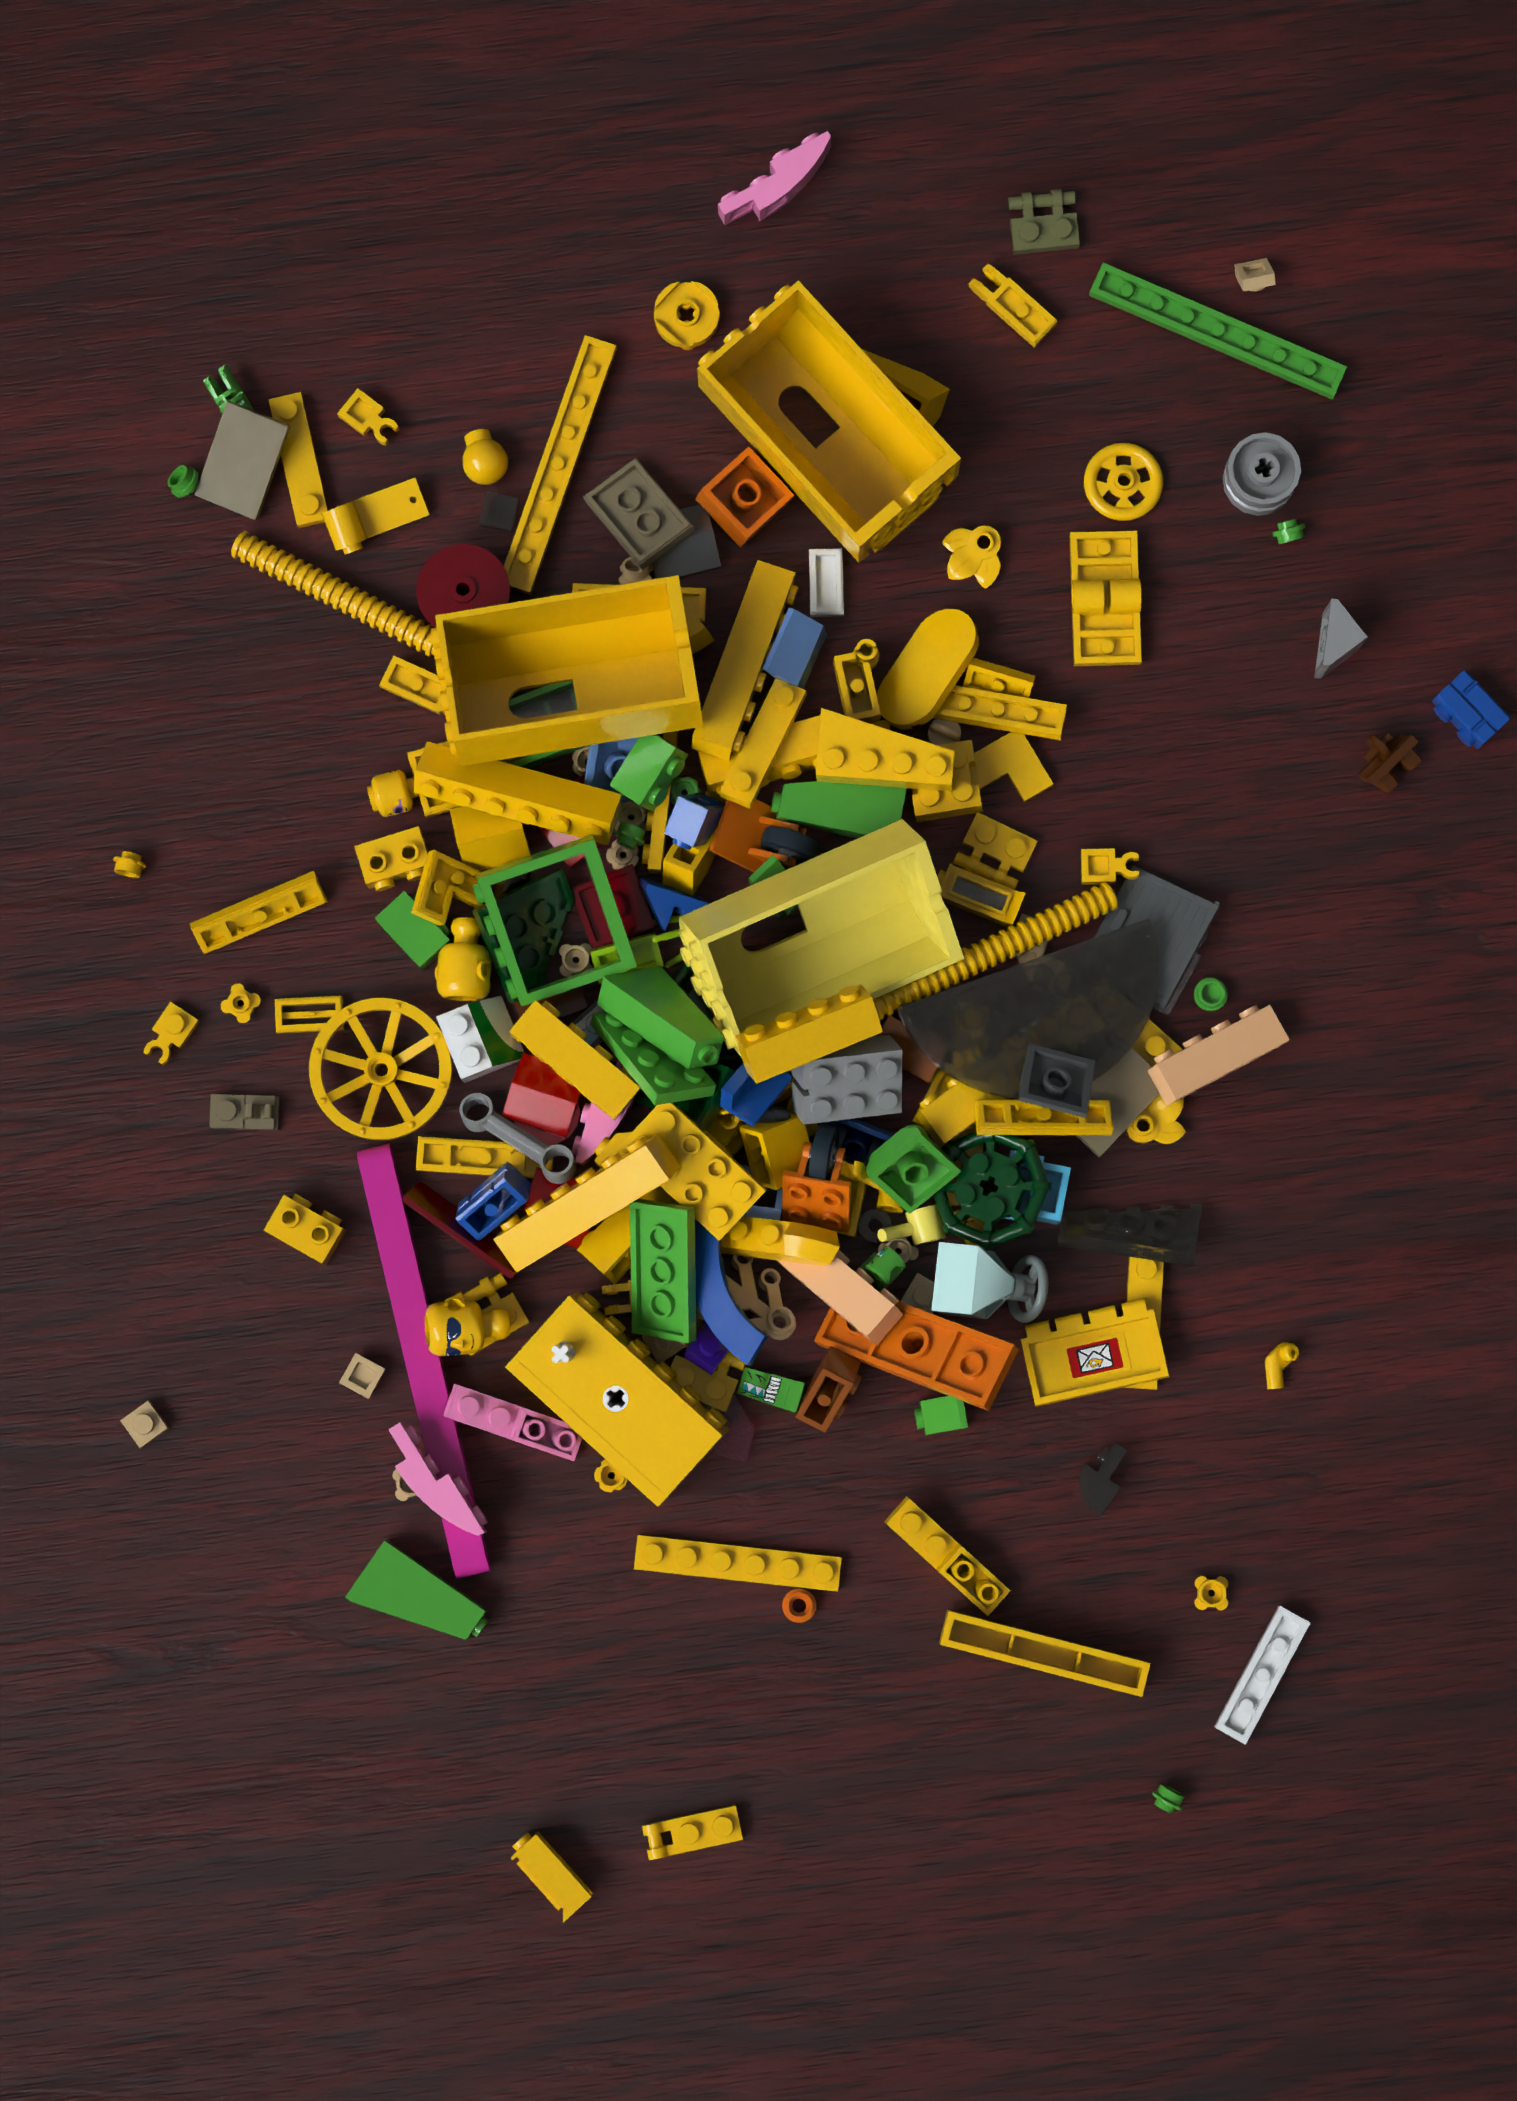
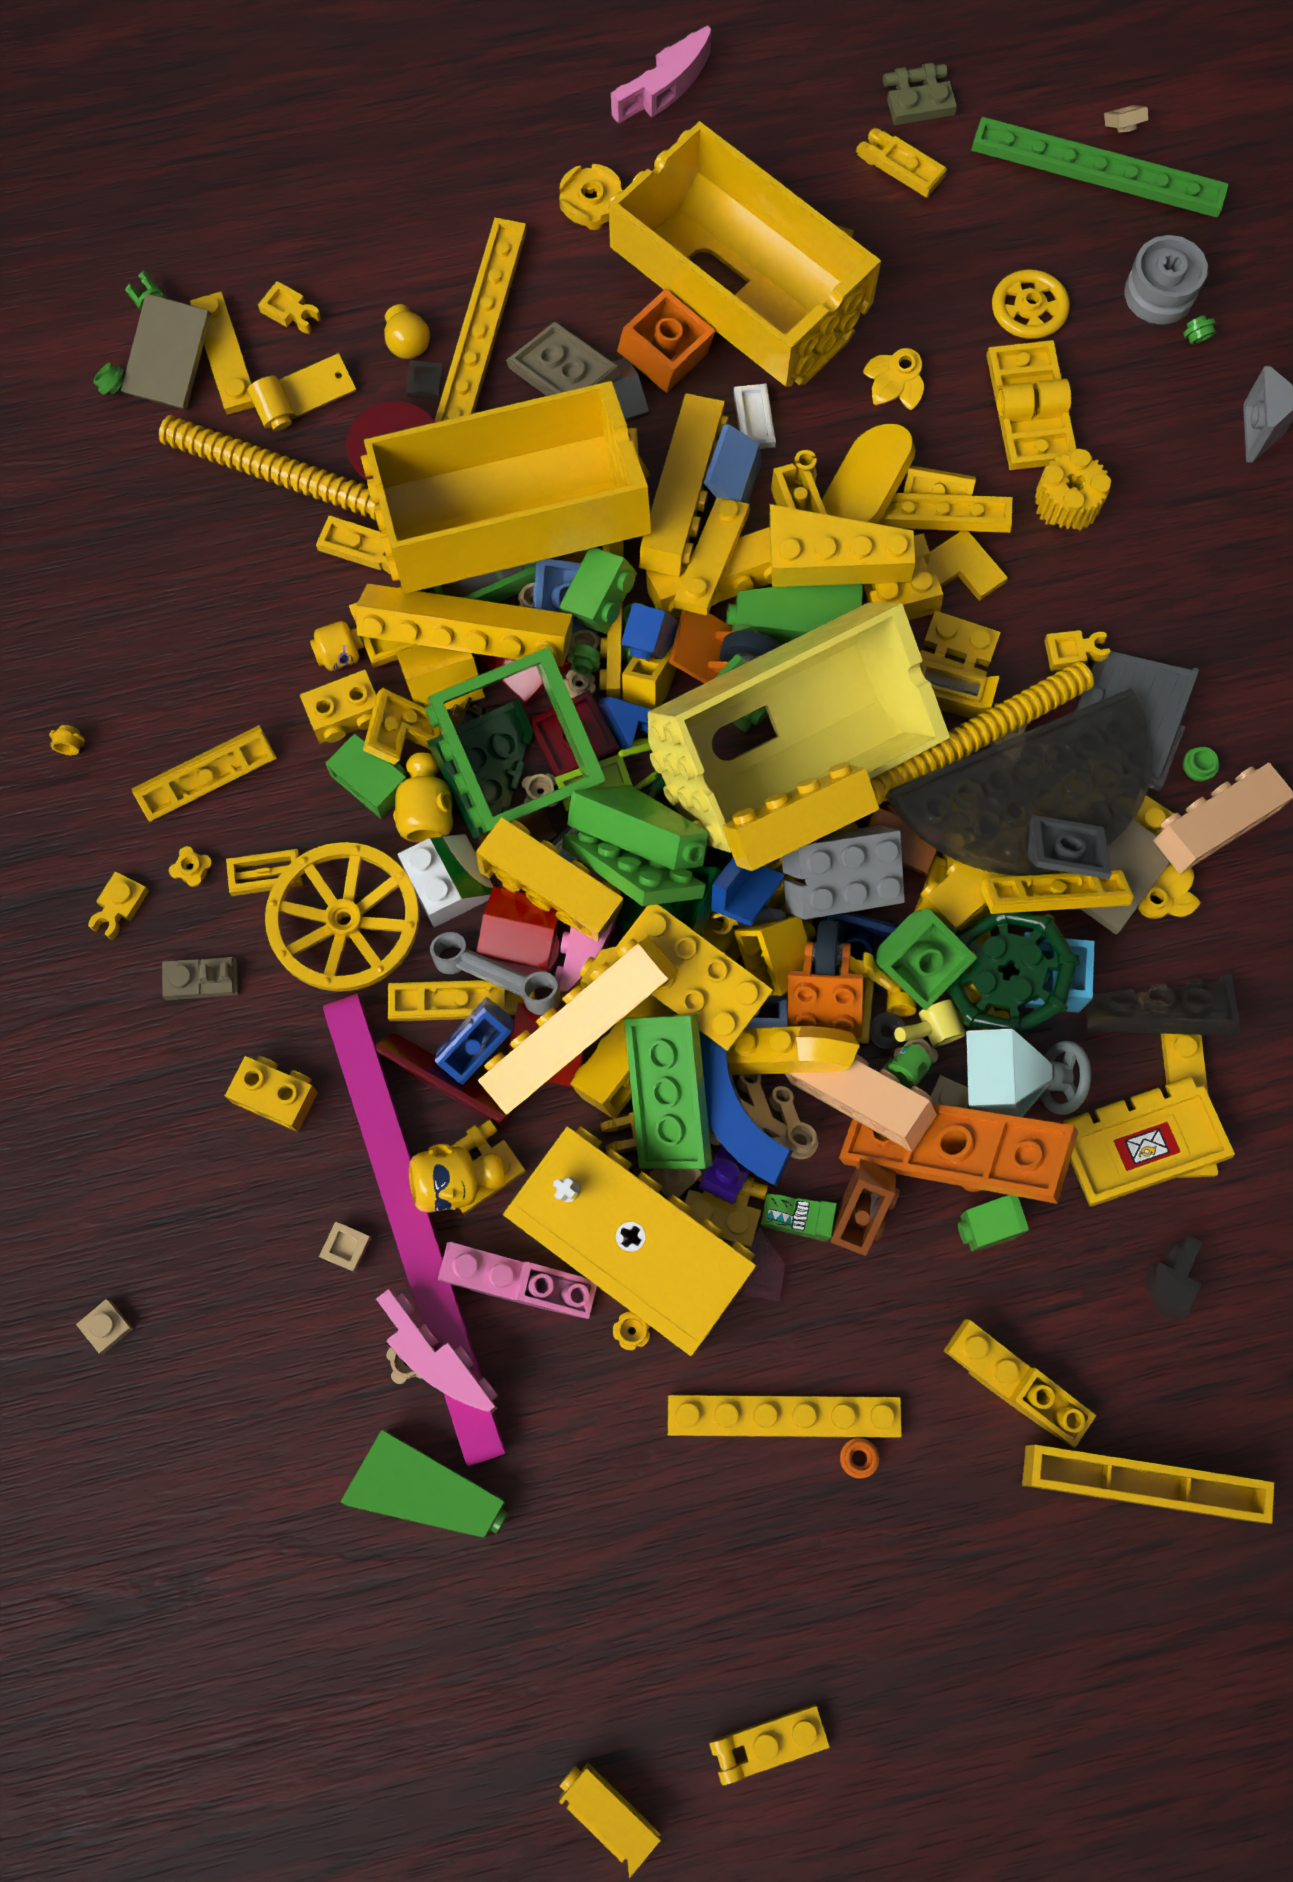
camera: 10 degrees left, 10 degrees down
none -> yellow brick [1035,449,1111,531]

